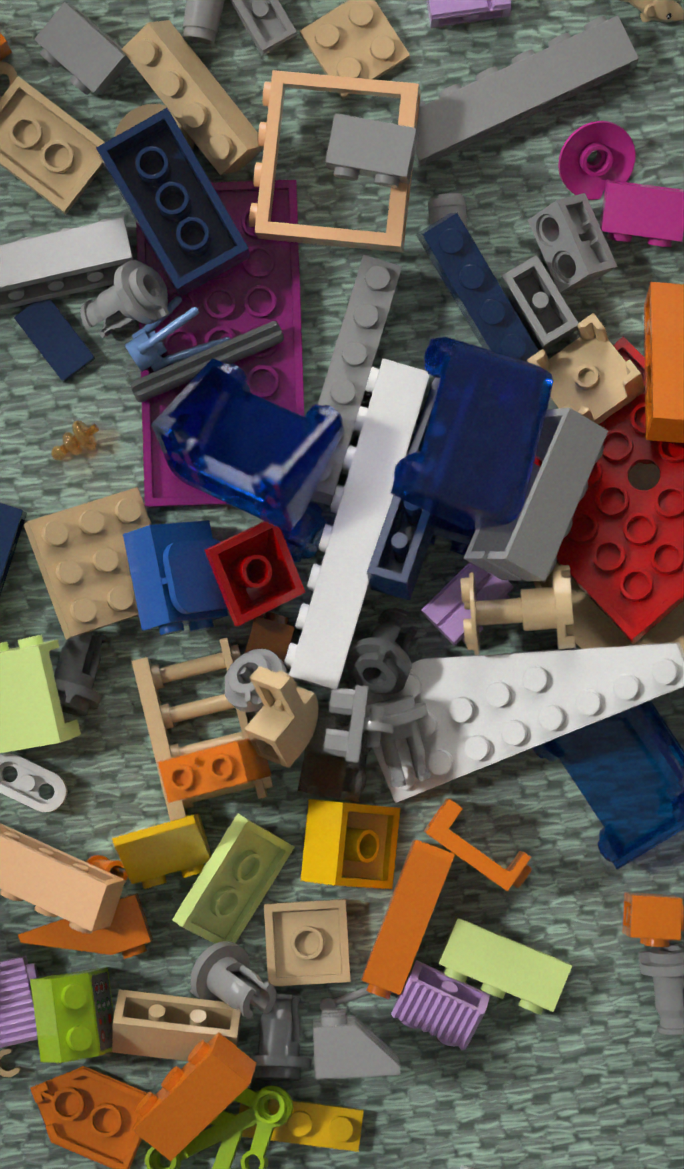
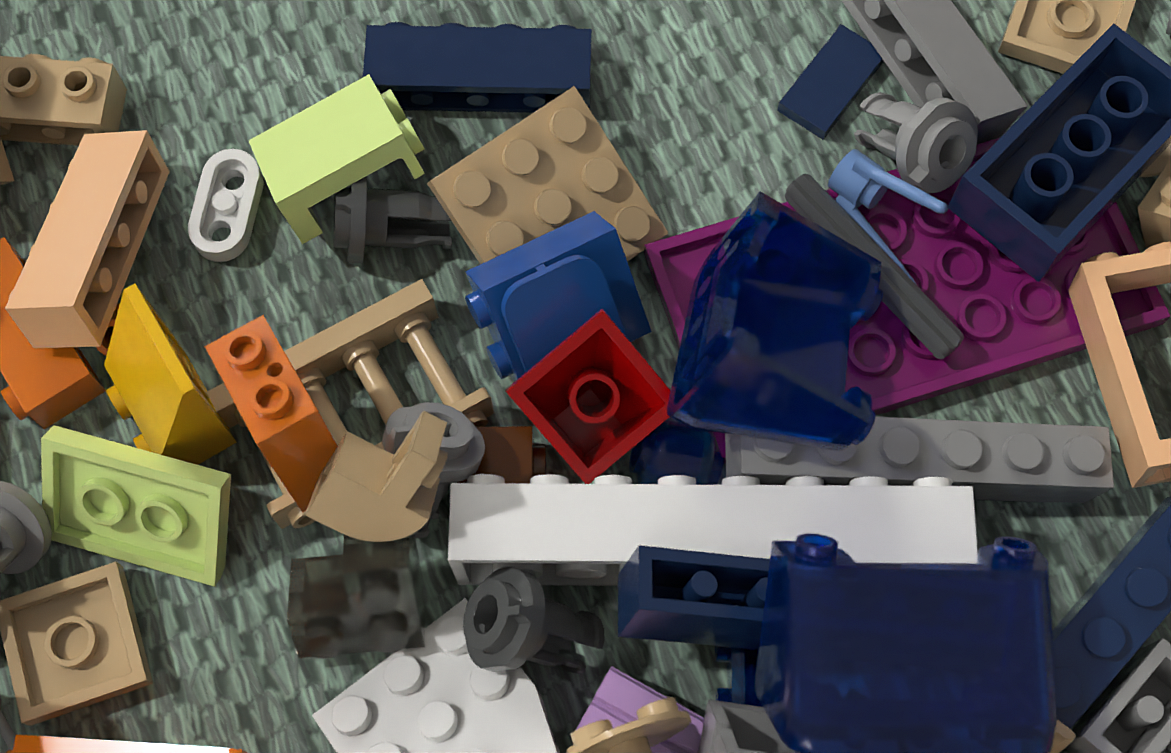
camera: 75 degrees right, 15 degrees down
clear orange hair [51,421,99,461] -> none
yellow slope [300,799,401,889] -> none
light grey hips [323,685,394,763] -> none
light grey piece [364,696,431,787] -> none

